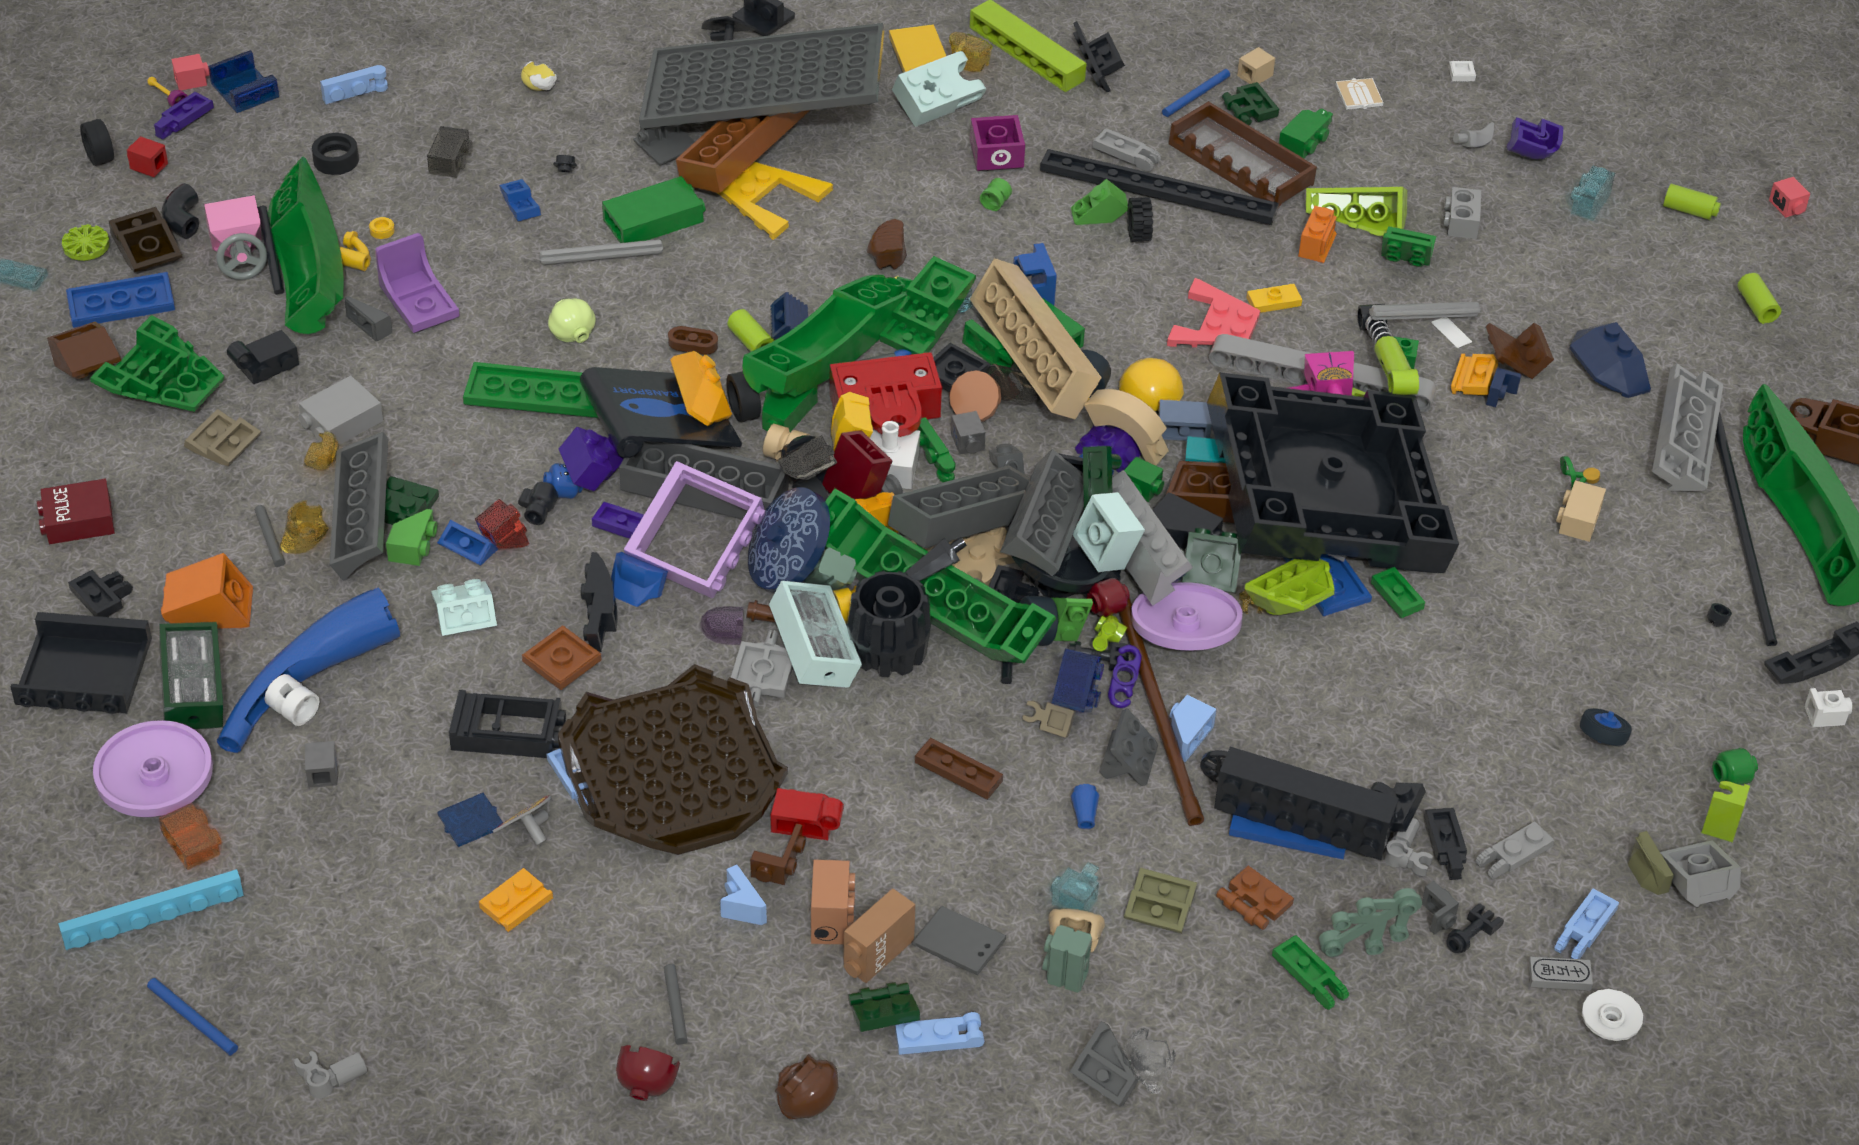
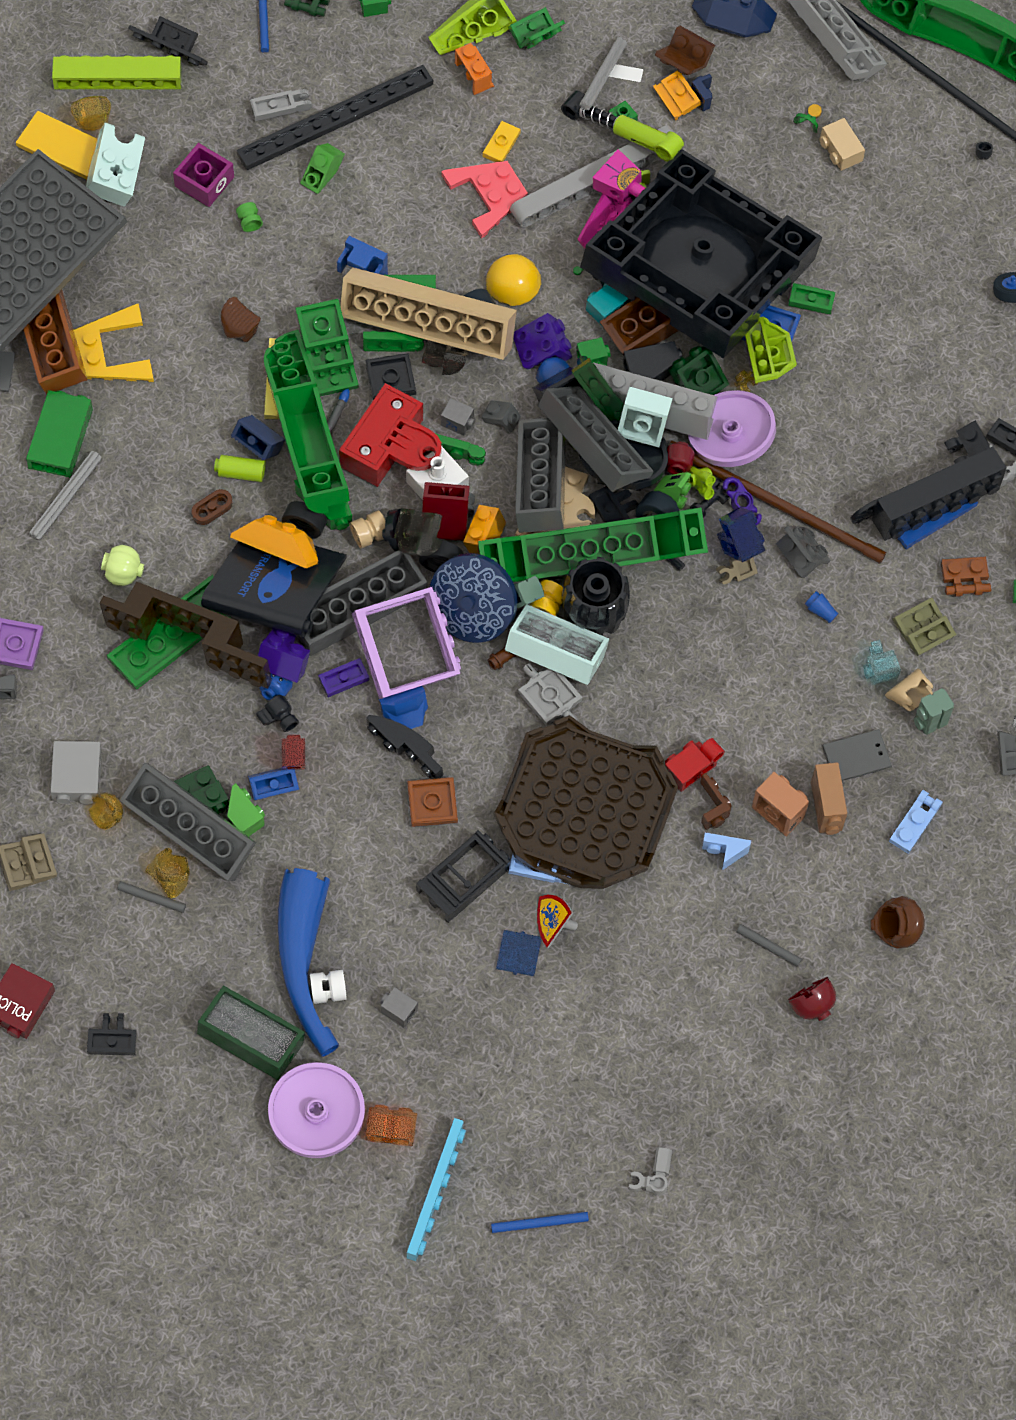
camera: 50 degrees left, 20 degrees up
black panel [10,612,152,714] -> none
orange slope [161,553,253,629] -> none
light aqua bracket [431,579,497,636] -> none
light orange plate [479,868,553,932] -> none
clear purple brick [700,606,744,645] -> none
yellow slope [831,392,873,451] -> none
dark green plate [848,982,920,1032] -> none
black bar [905,537,967,581] -> none
reddish brown plate [915,737,1003,800] -> none
nougat tile [950,370,1001,422] -> none
tan arch [1084,389,1169,465] -> none
black tyre [1127,197,1153,242] -> none
sand blue brick [1158,400,1212,441] -> none
reddish brown window [1169,101,1317,209] -> none
light blue slope [1170,695,1216,762] -> none
none -> dark brown bracket [100,581,272,689]

